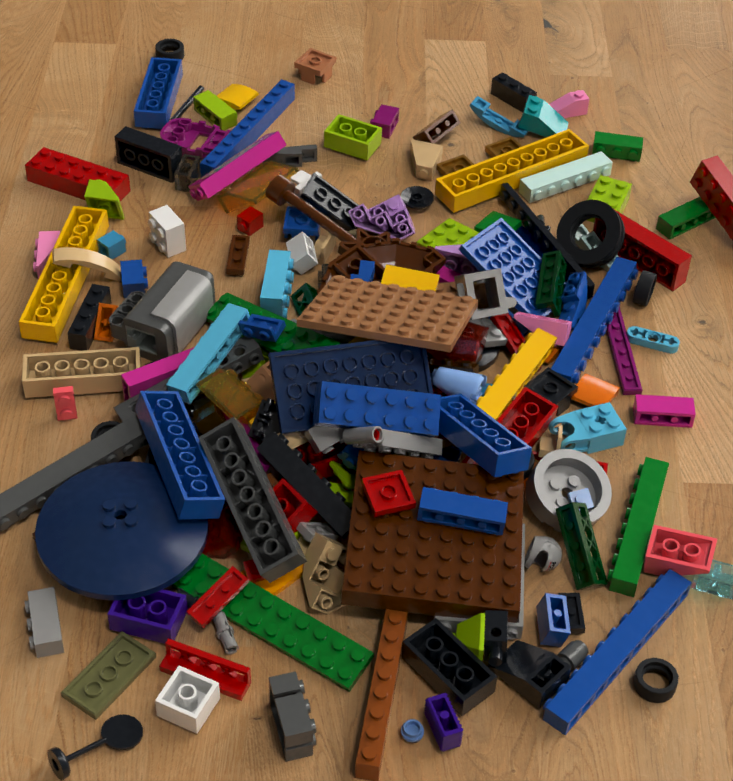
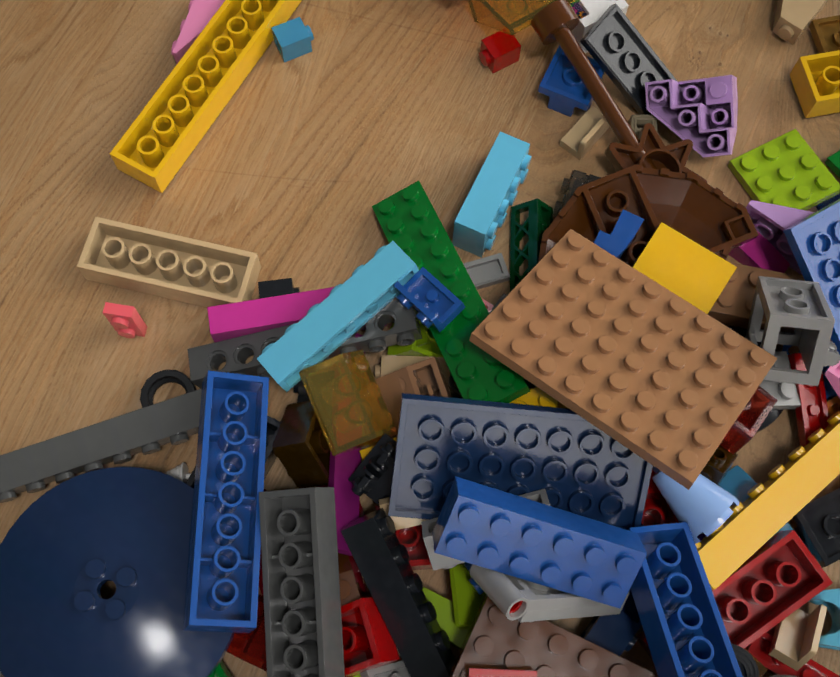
camera: 20 degrees right, 25 degrees up
tan slope [52,247,122,282] -> none
black brick [67,284,112,351] -> none
orange slope [94,303,118,342] -> none
piece [109,261,216,361] -> none
blue brick [120,259,148,298] -> none
white brick [148,205,186,258] -> none
reddish brown plate [226,235,250,275] -> none
white brick [286,231,318,275] -> none
black dish [401,186,434,209] -> none

